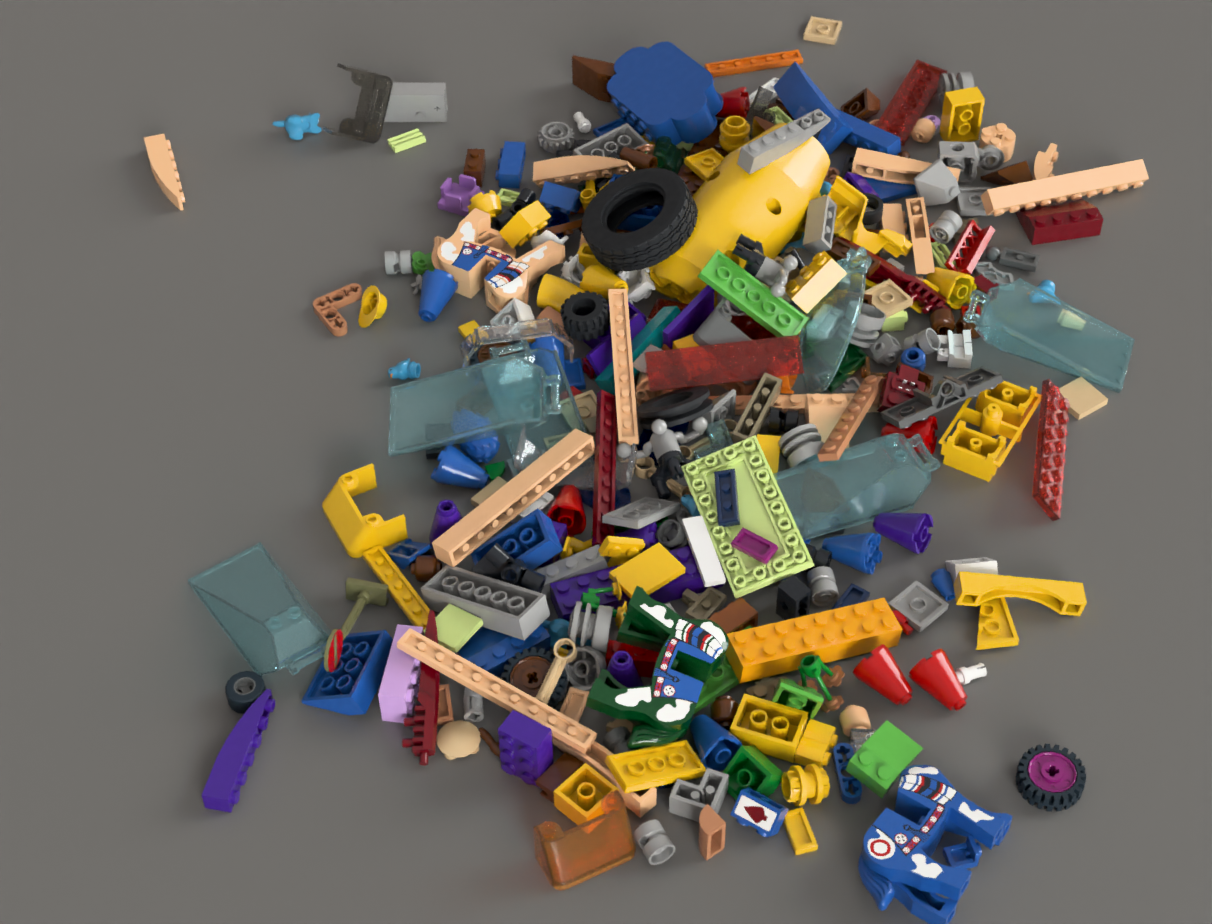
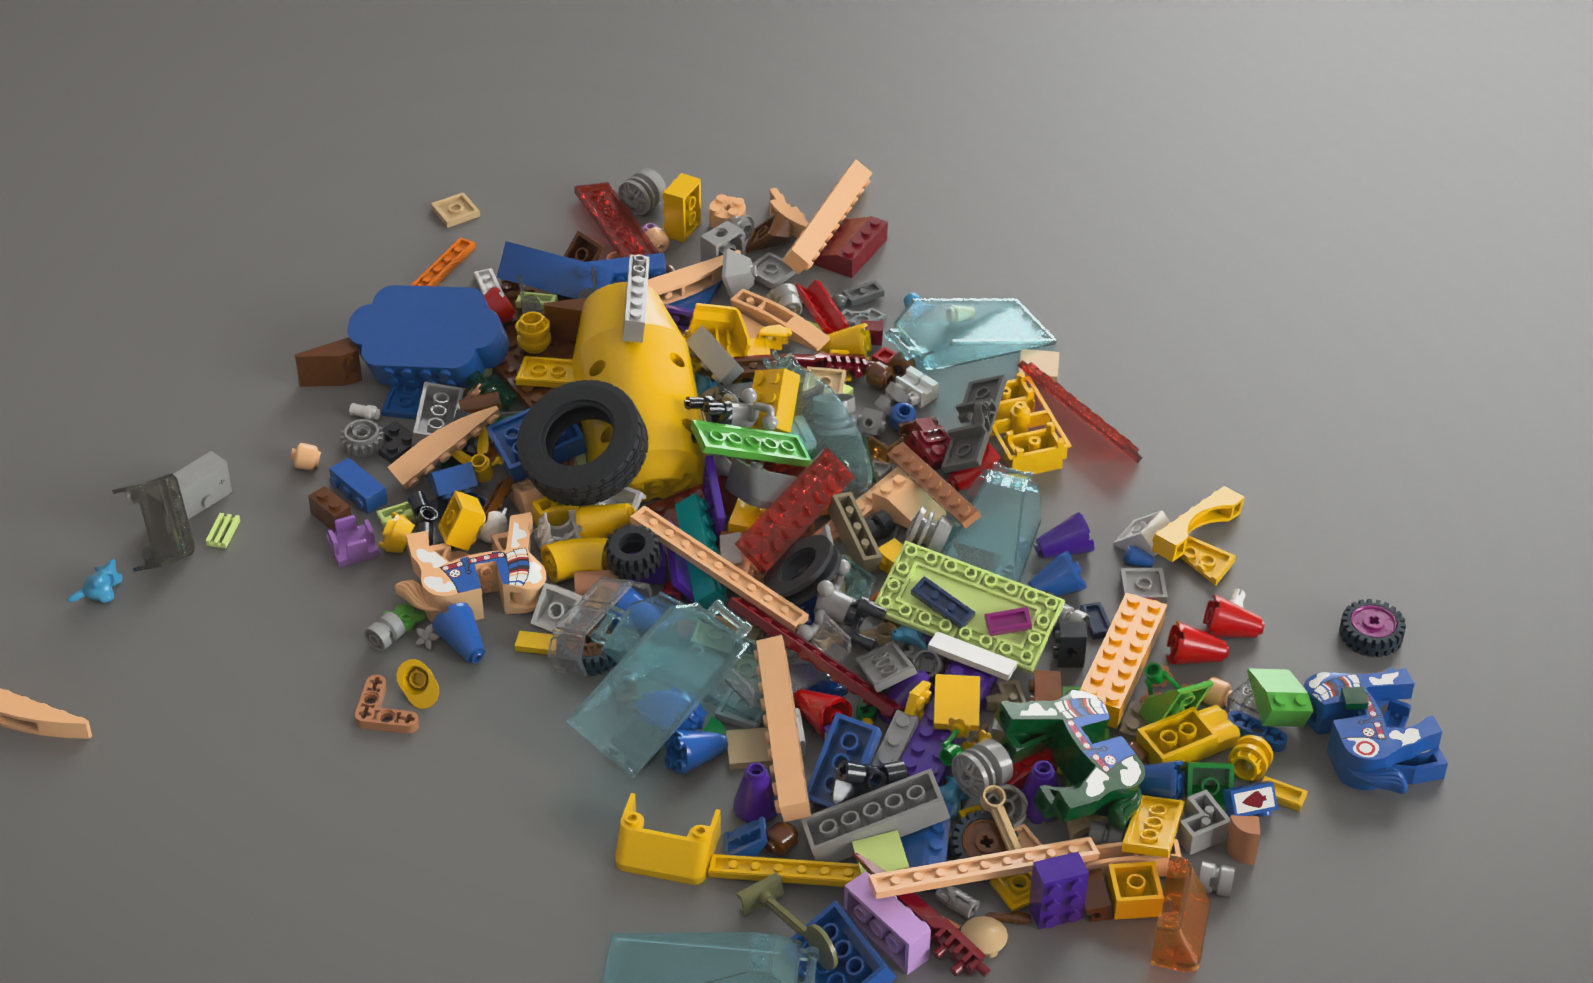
camera: 50 degrees left, 5 degrees down
dark azure animal [388,358,421,380] -> none
none -> light nougat head [290,443,321,471]
none -> dark green tile [1341,687,1369,709]

